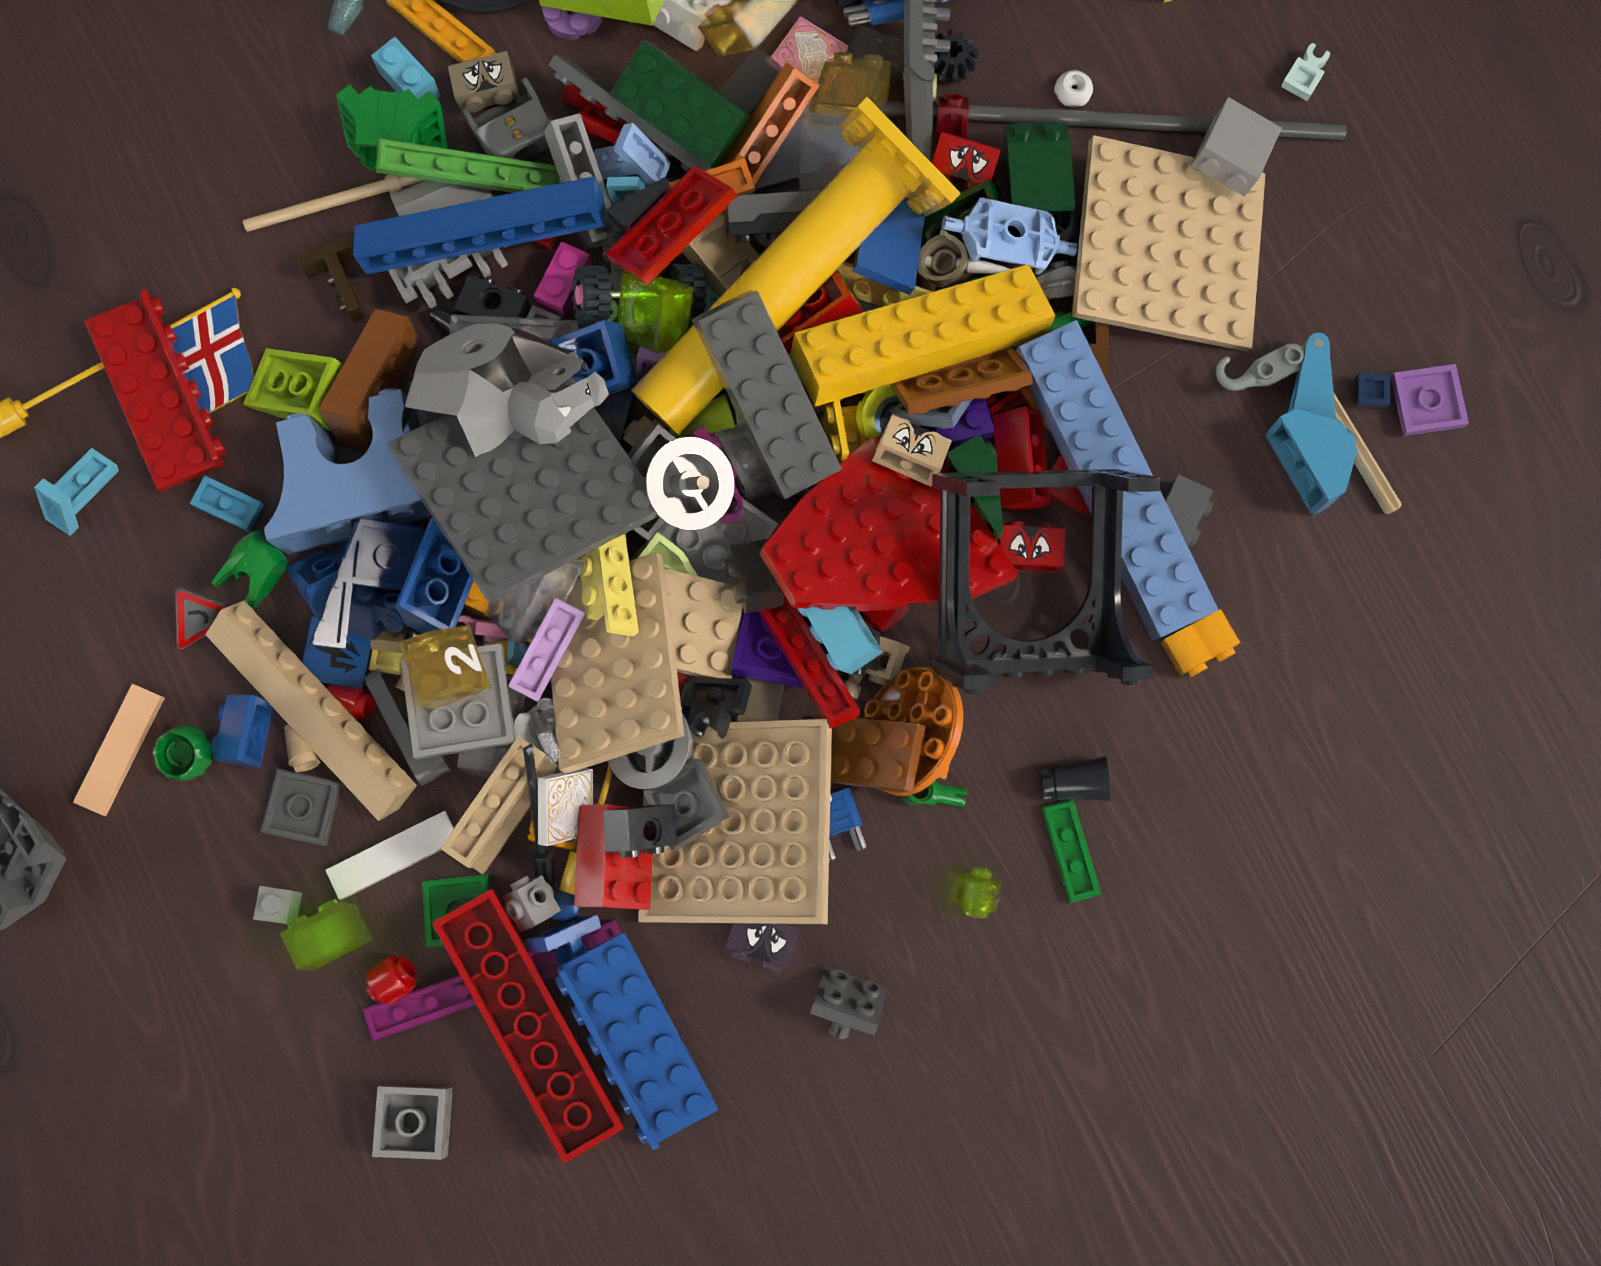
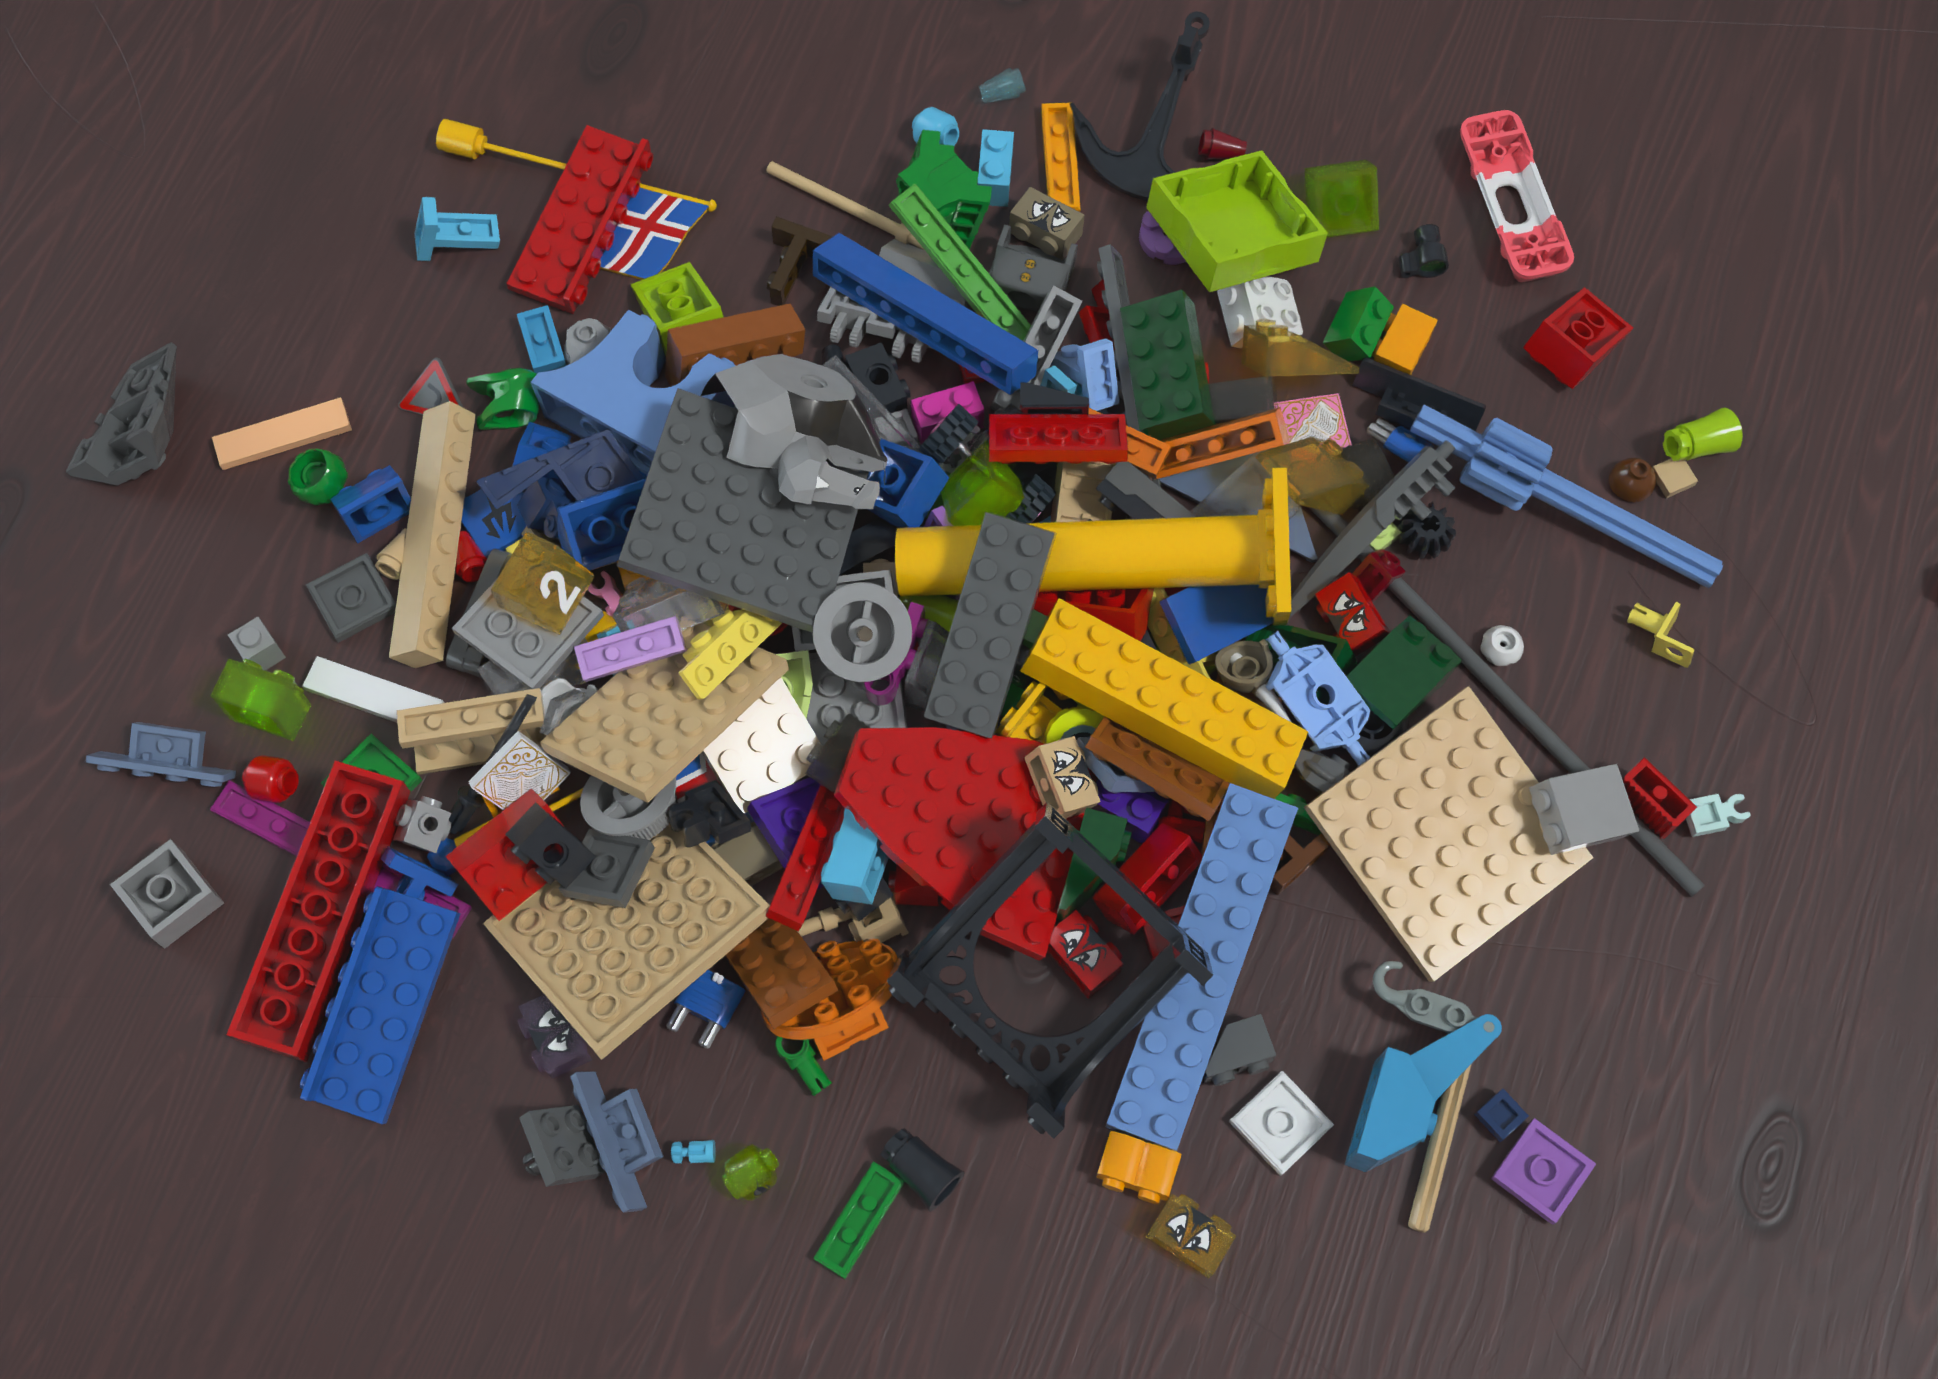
camera: 45 degrees right, 10 degrees down
none -> sand blue bracket [86,722,236,787]
none -> light grey hand [564,318,611,364]
none -> sand blue bracket [570,1072,663,1213]
none -> medium azure piece [671,1140,716,1163]
none -> medium azure head [912,107,959,146]
none -> clear yellow brick [1146,1194,1236,1279]
none -> white tile [1229,1071,1334,1176]
none -> red brick [1622,757,1697,839]

